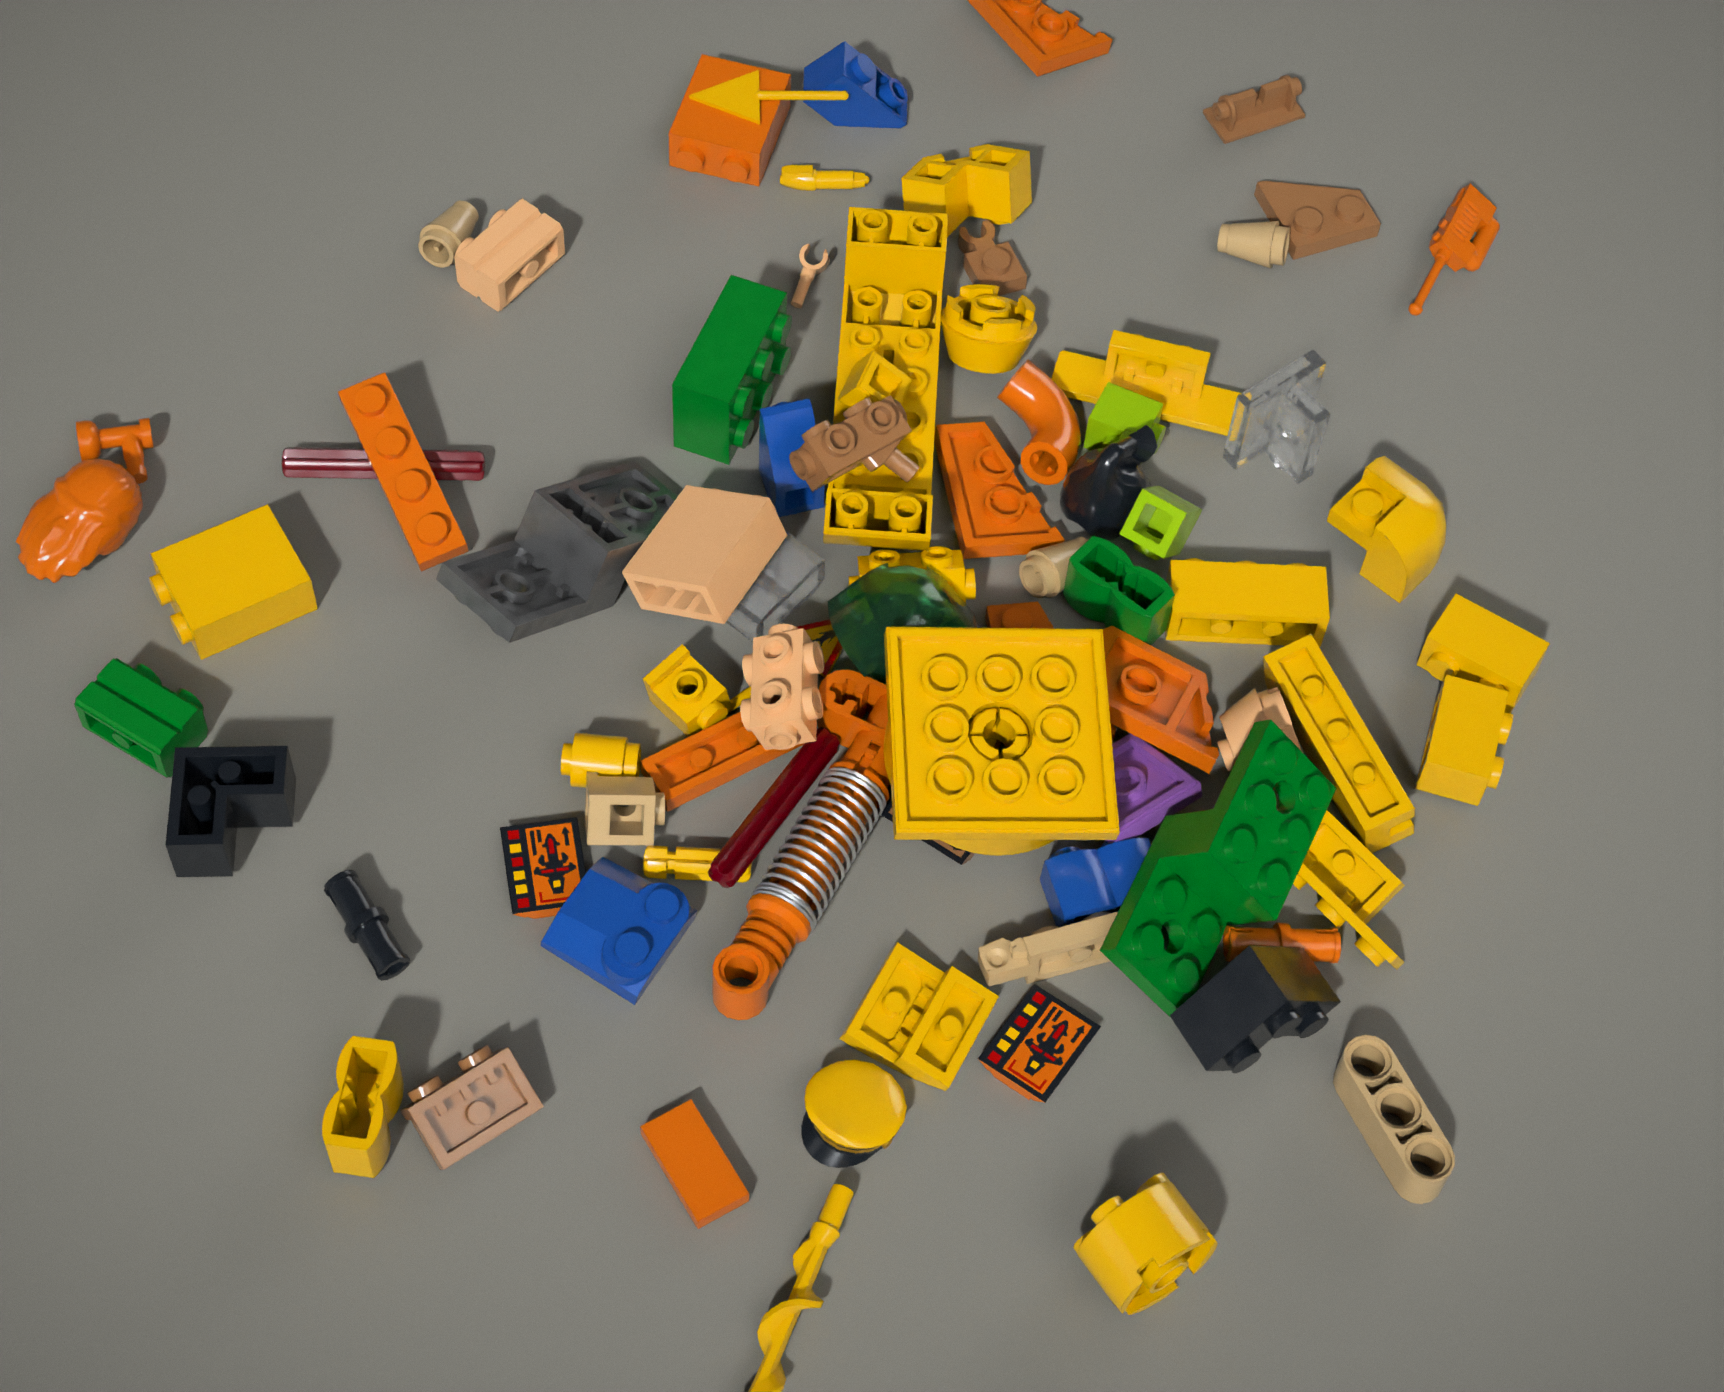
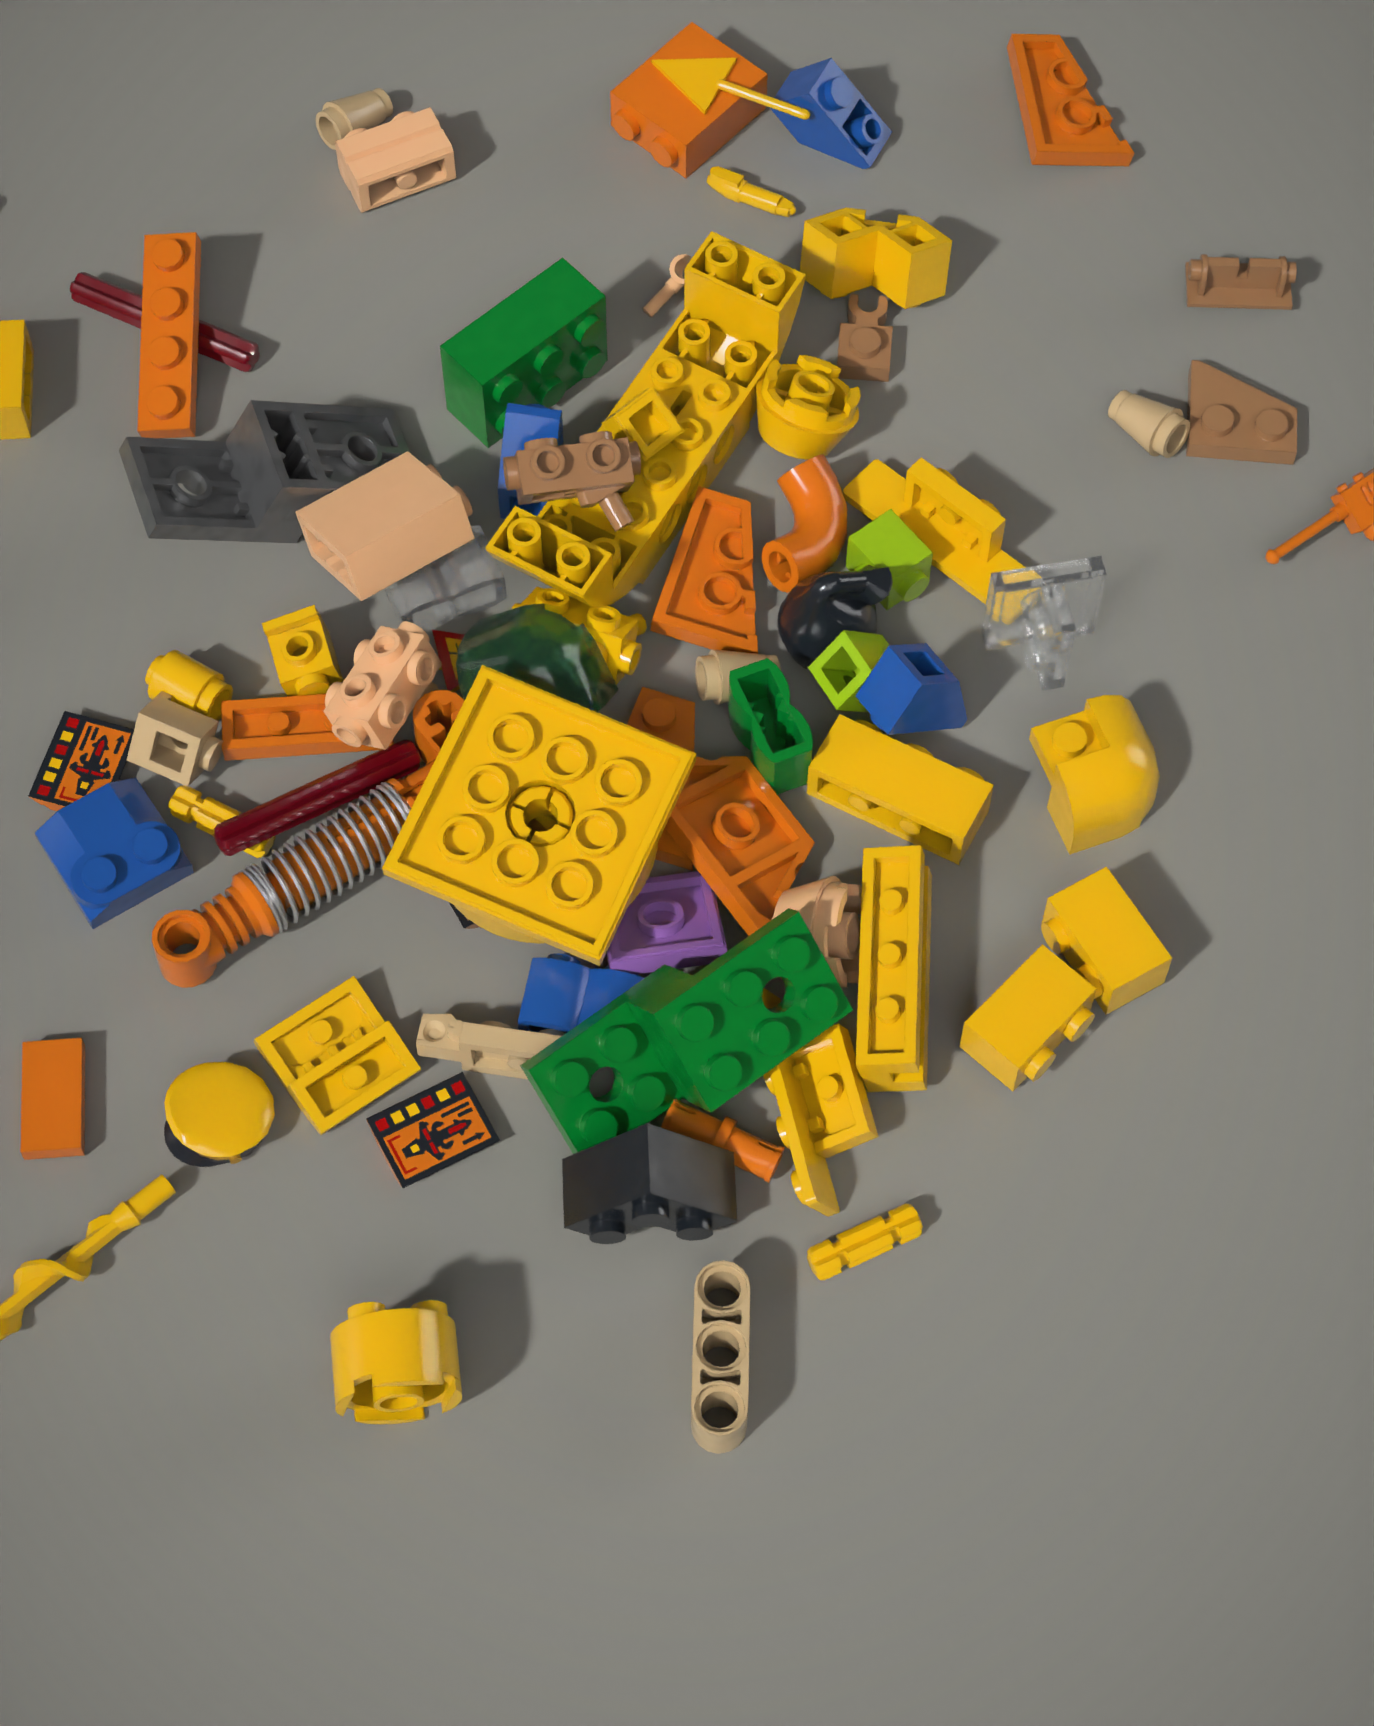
camera: 30 degrees right, 5 degrees up
none -> yellow axle [807,1203,923,1280]
none -> blue slope [856,643,967,735]

